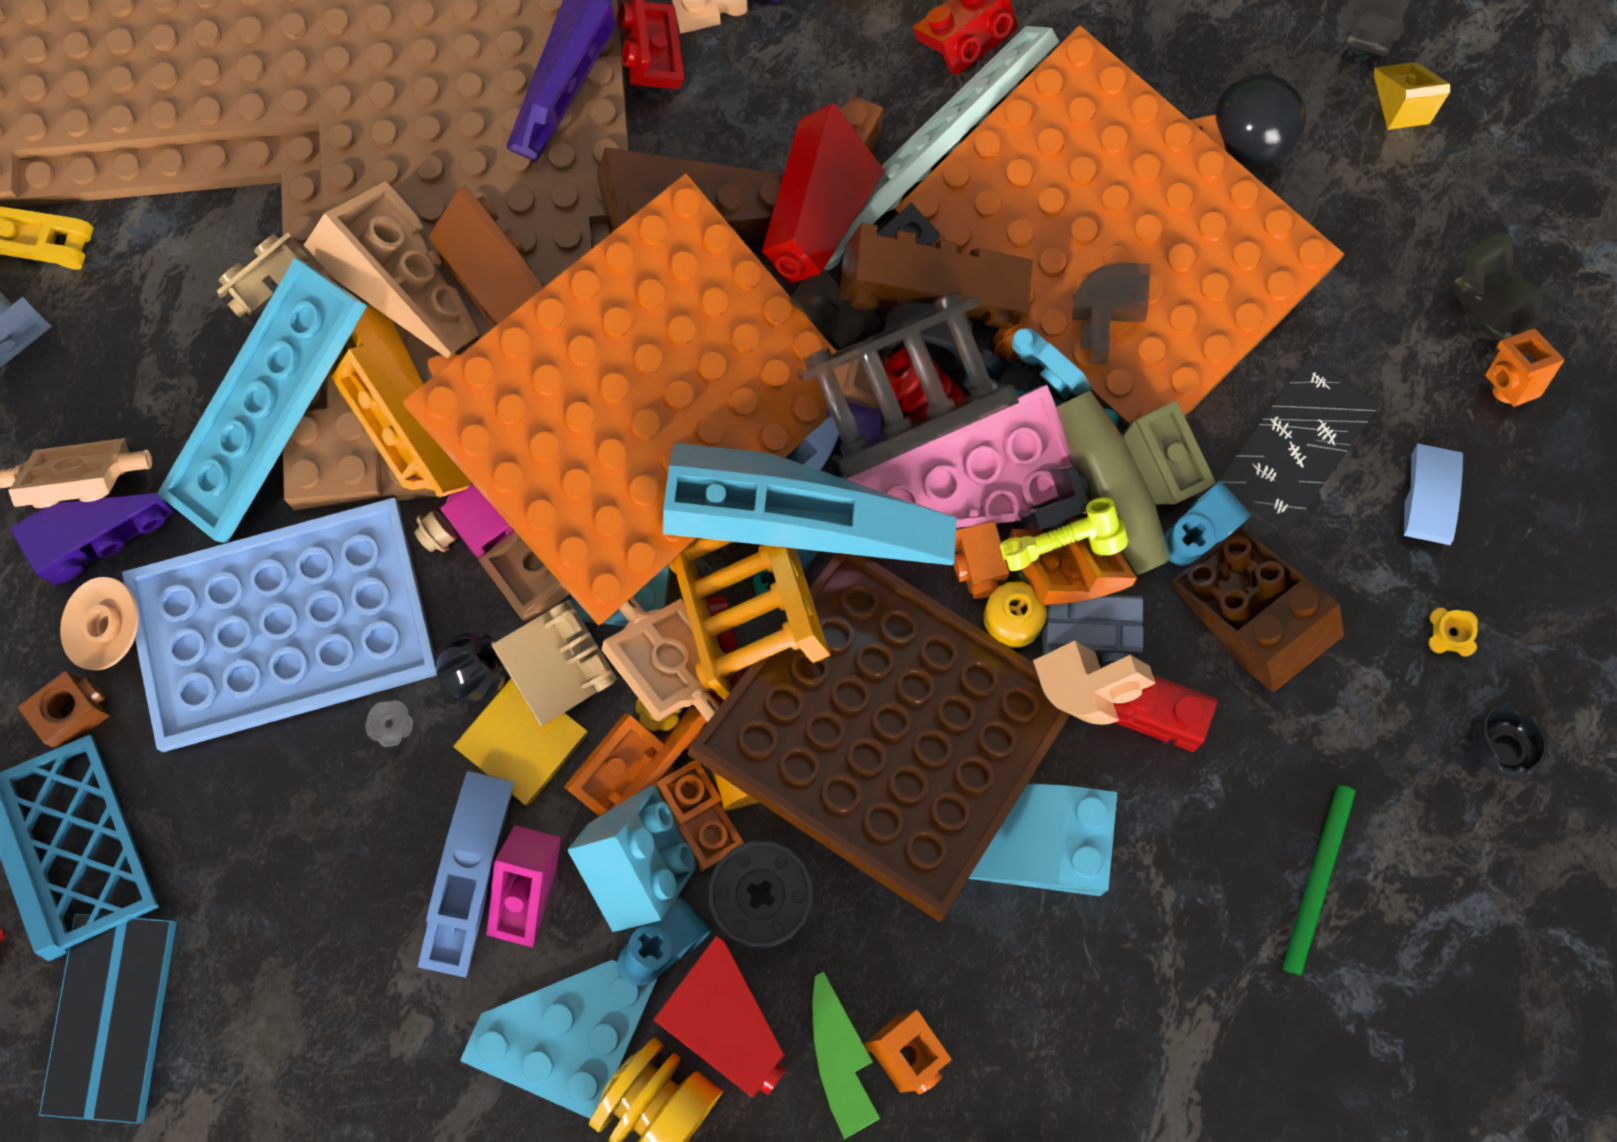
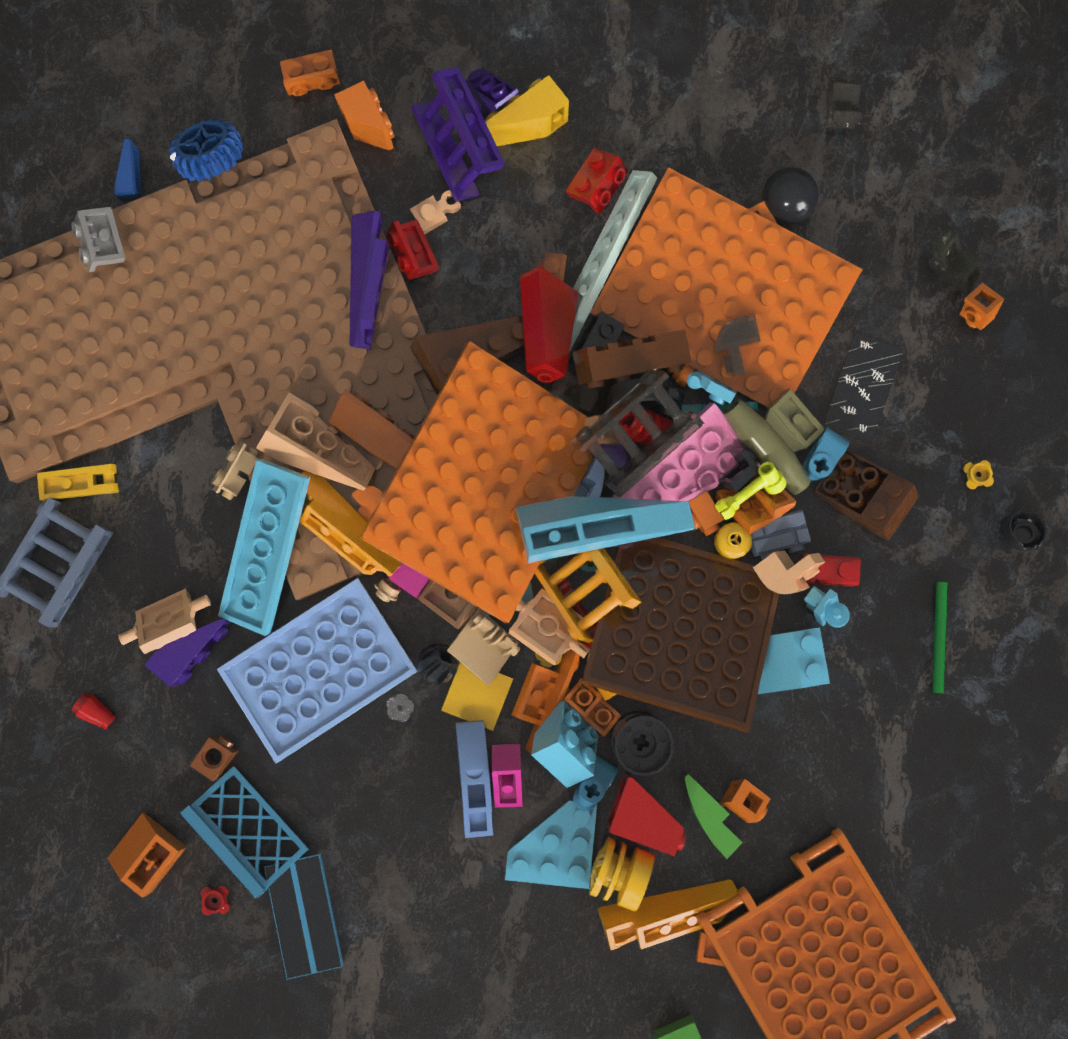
camera: 15 degrees left, 10 degrees up
light nougat dish [60,577,139,671] -> none
yellow slope [1374,62,1450,130] -> none
light blue slope [1404,443,1463,545] -> none
none -> medium azure hips [804,586,850,628]

